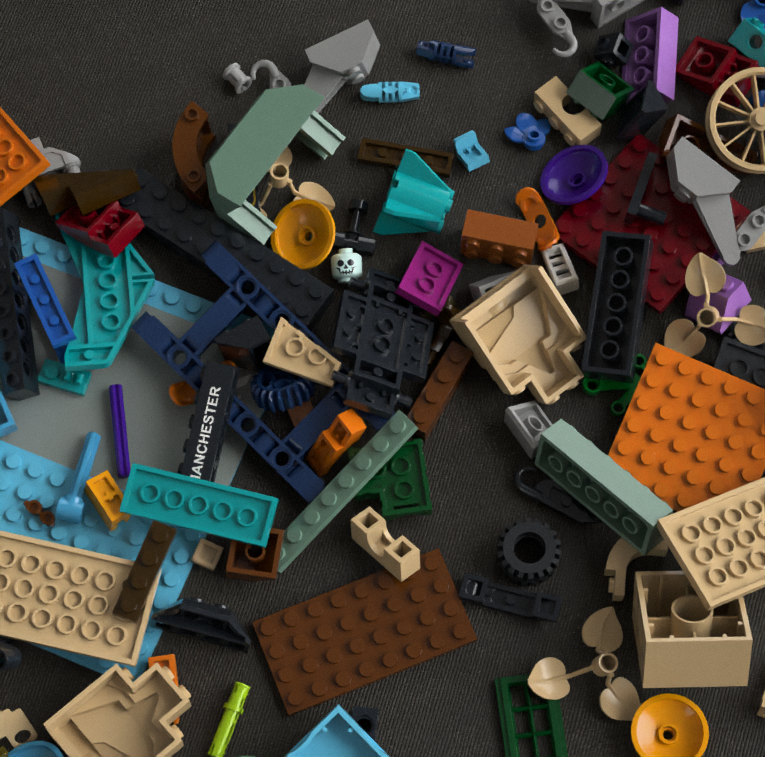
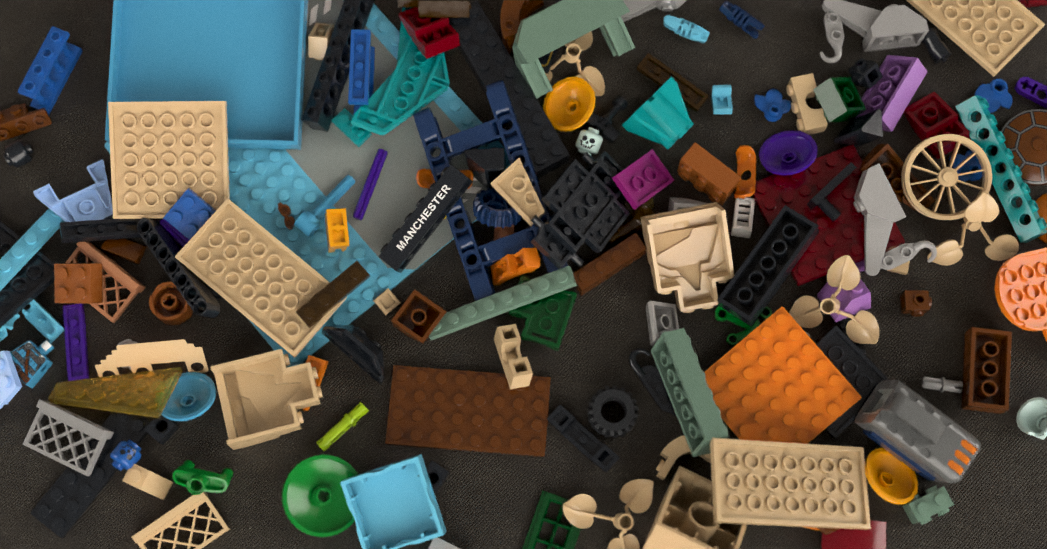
camera: 25 degrees right, 5 degrees up
teal plate [119,463,279,548] -> none

